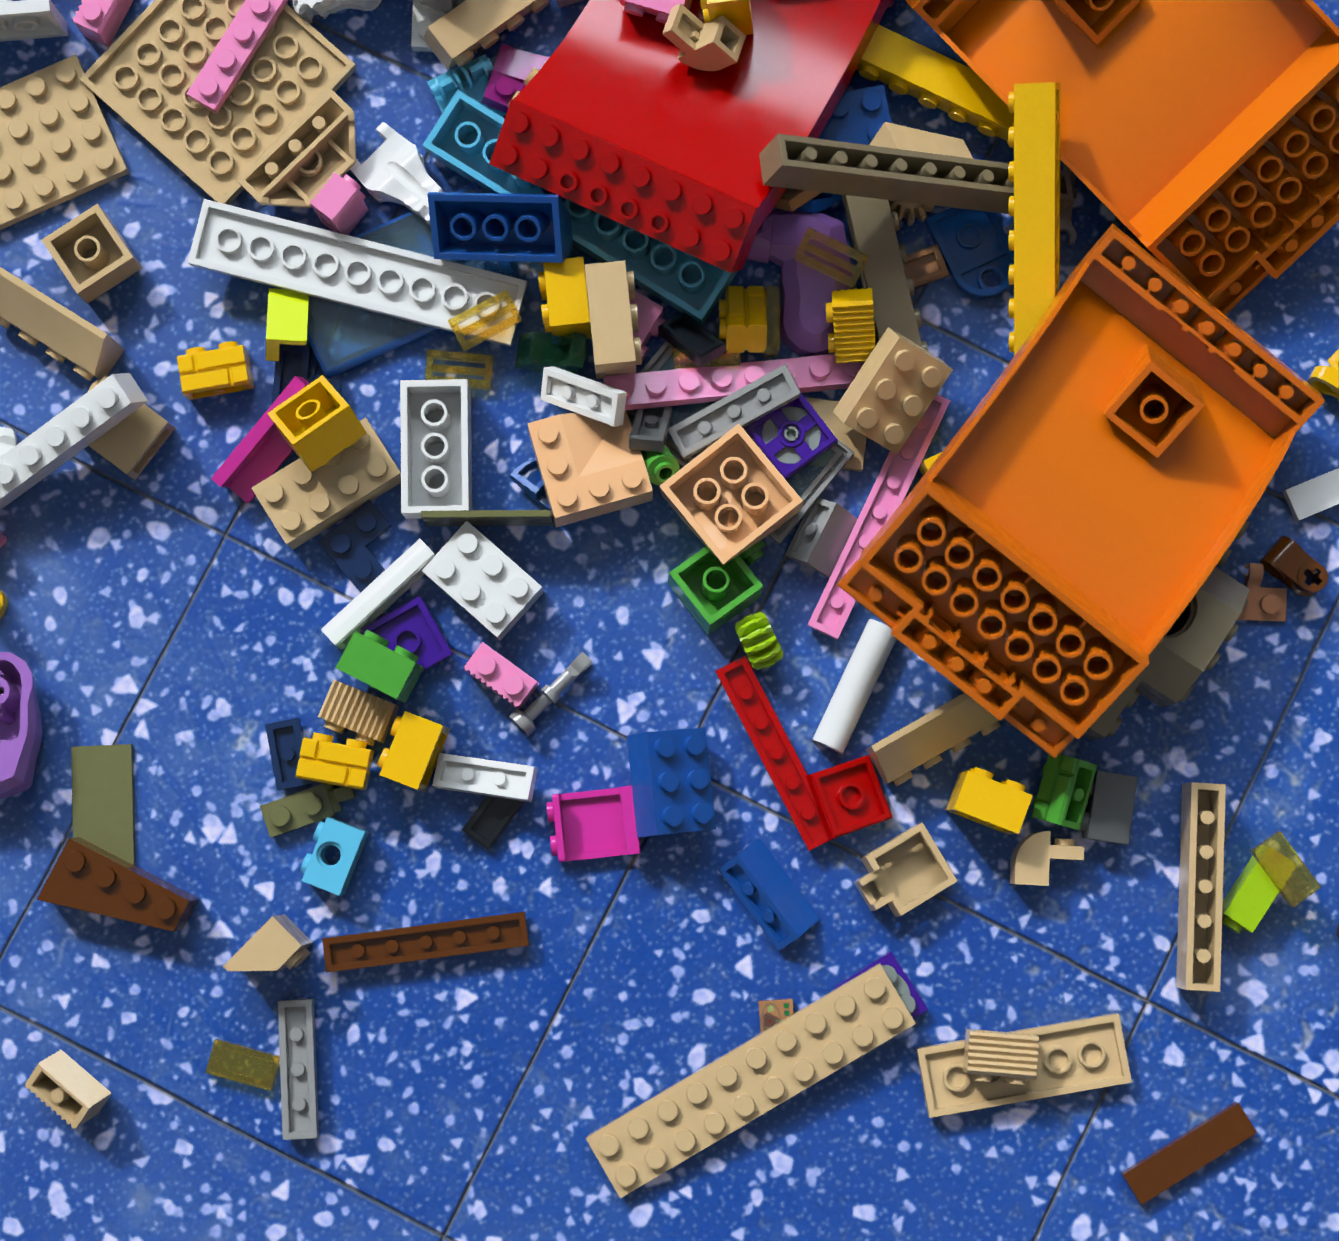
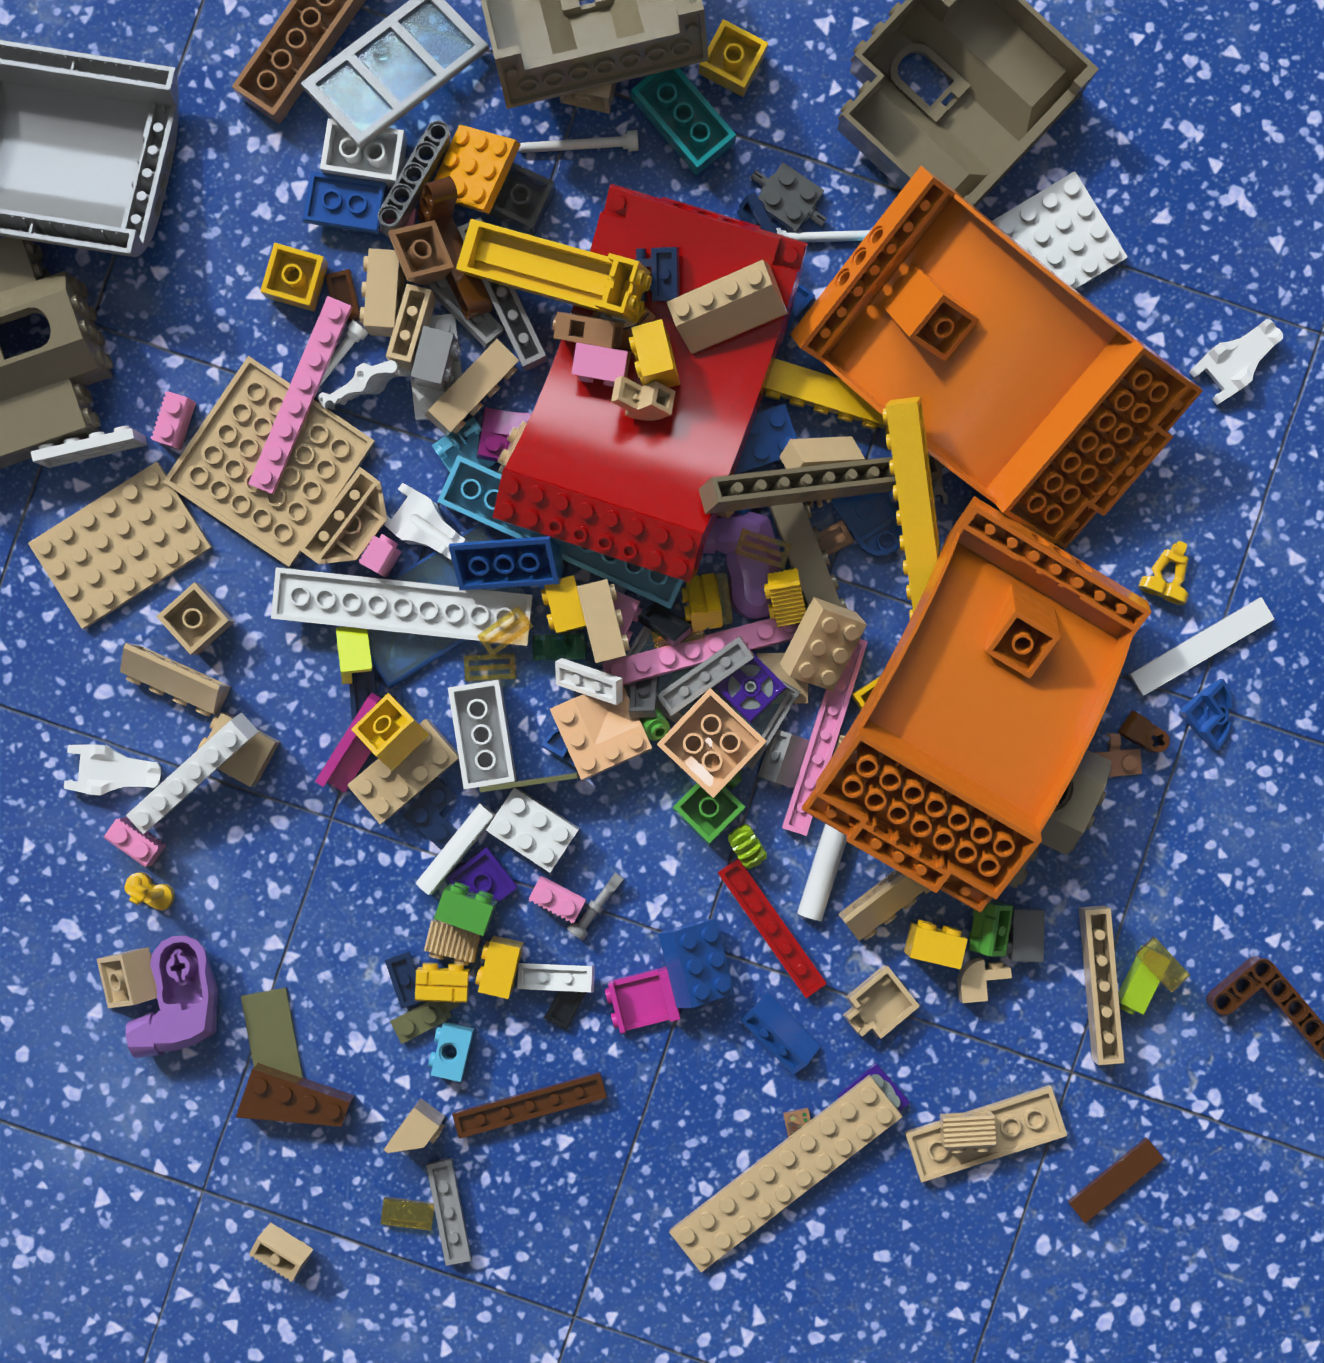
camera: 10 degrees left, 5 degrees up
yellow brick [177,341,254,400] -> none
red tile [806,755,893,840] -> none

